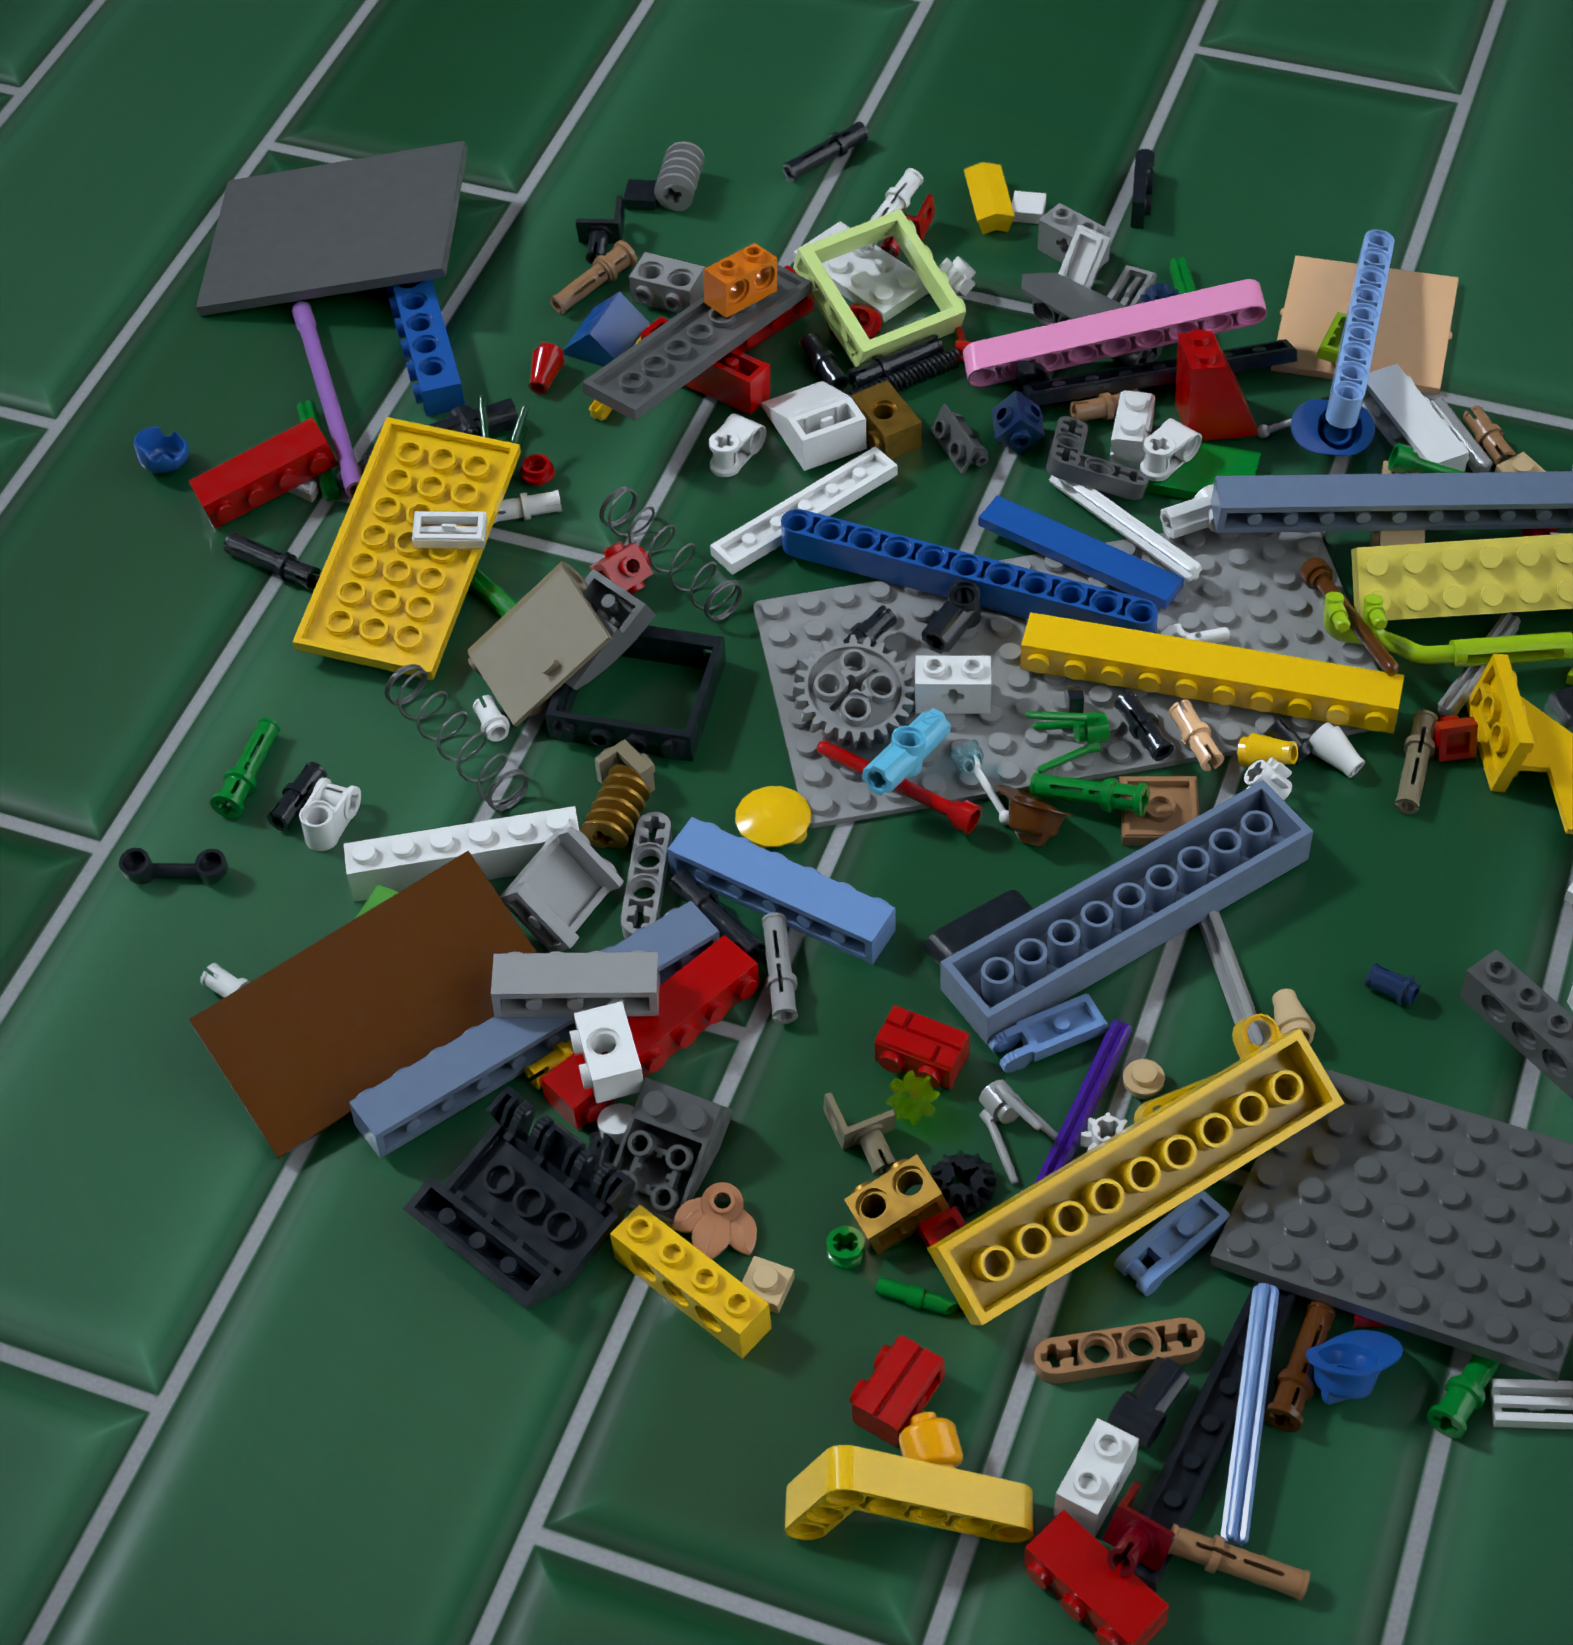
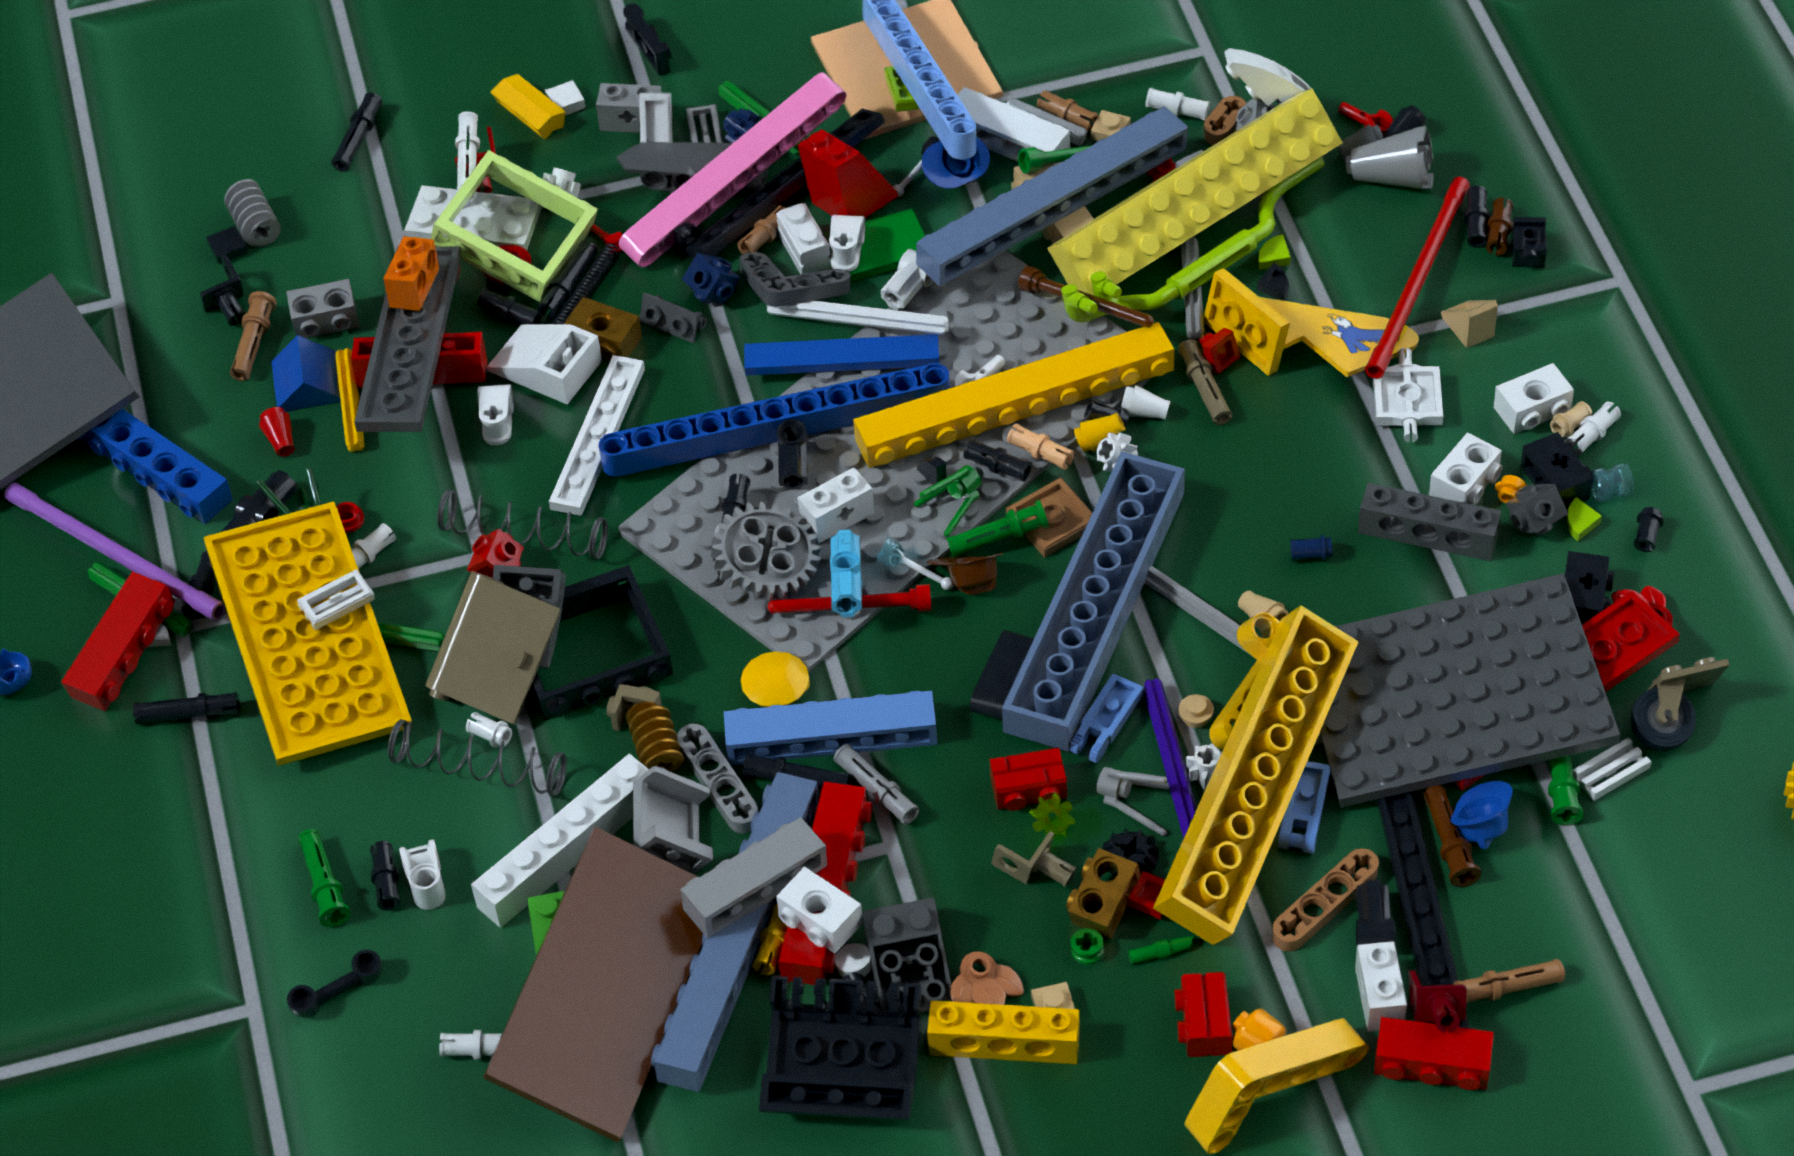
camera: 35 degrees left, 0 degrees up
medium blue axle [1221,1283,1279,1546] -> none

